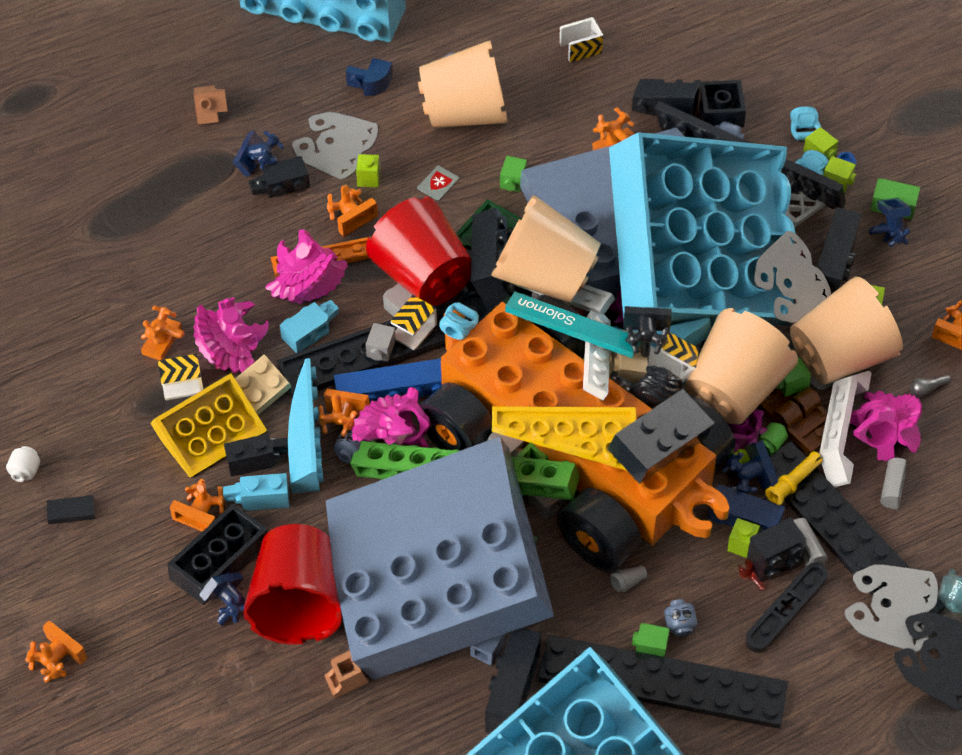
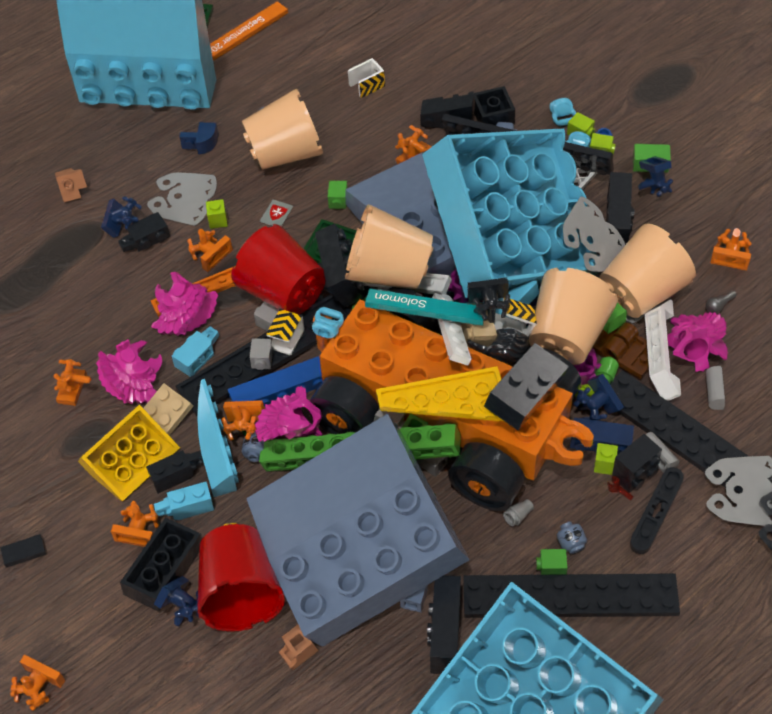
camera: 10 degrees left, 0 degrees up
piece [158,354,203,400] -> none
yellow pin [765,451,823,505] -> none

